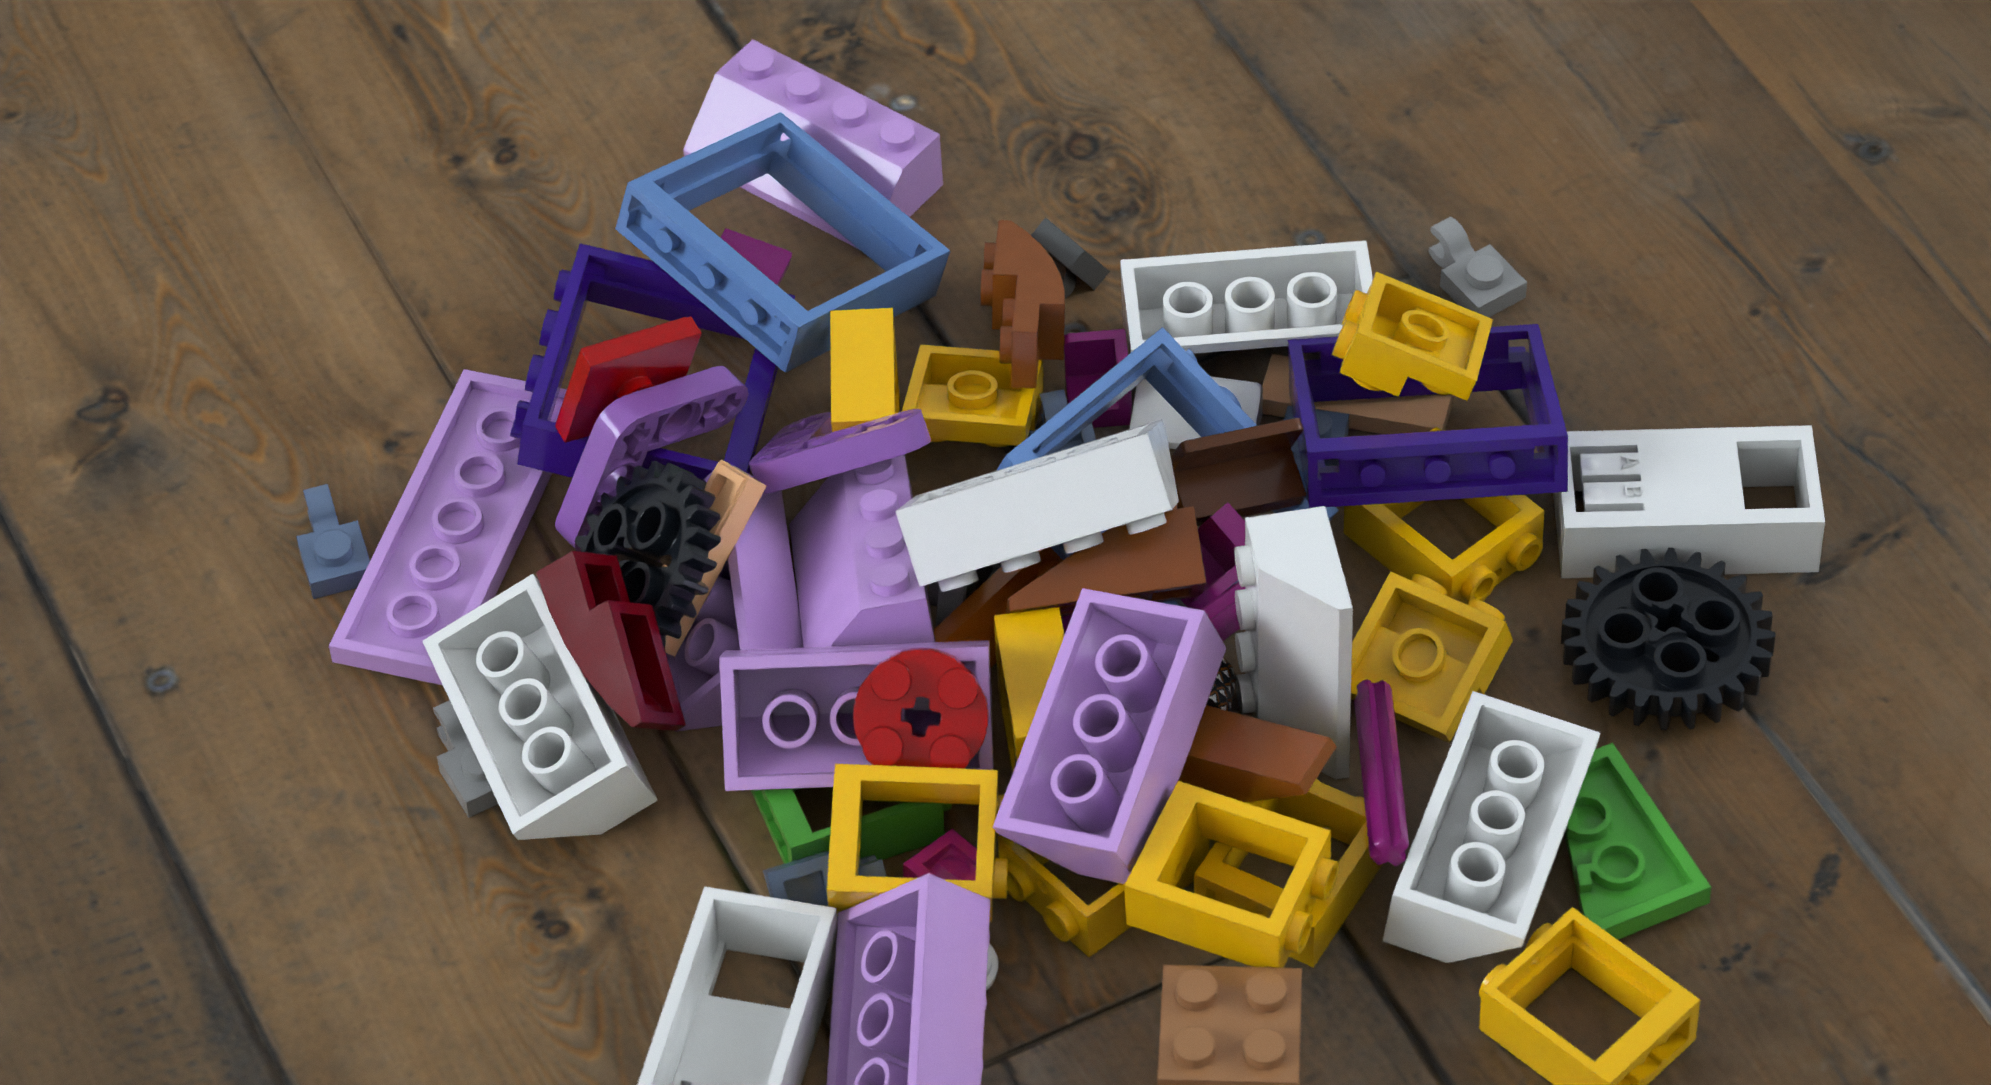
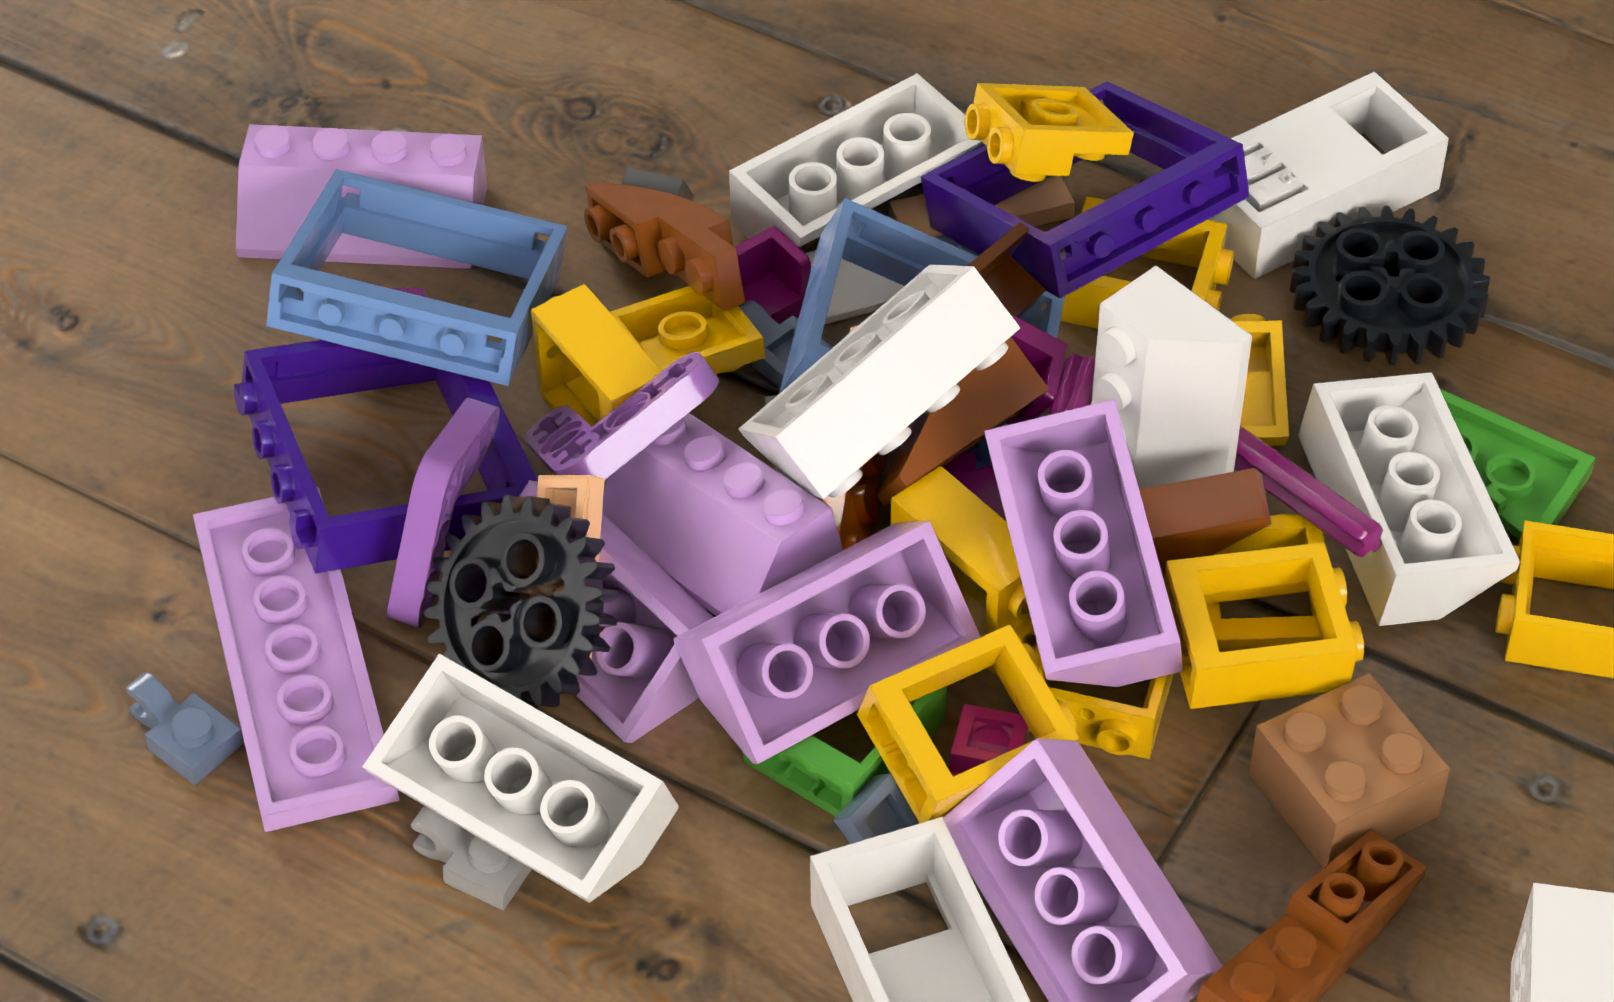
camera: 35 degrees left, 0 degrees up
dark red slope [536,551,686,731] -> none
red plate [555,316,702,443] -> none
red plate [853,647,989,769] -> none
light grey plate [1429,217,1527,317] -> none

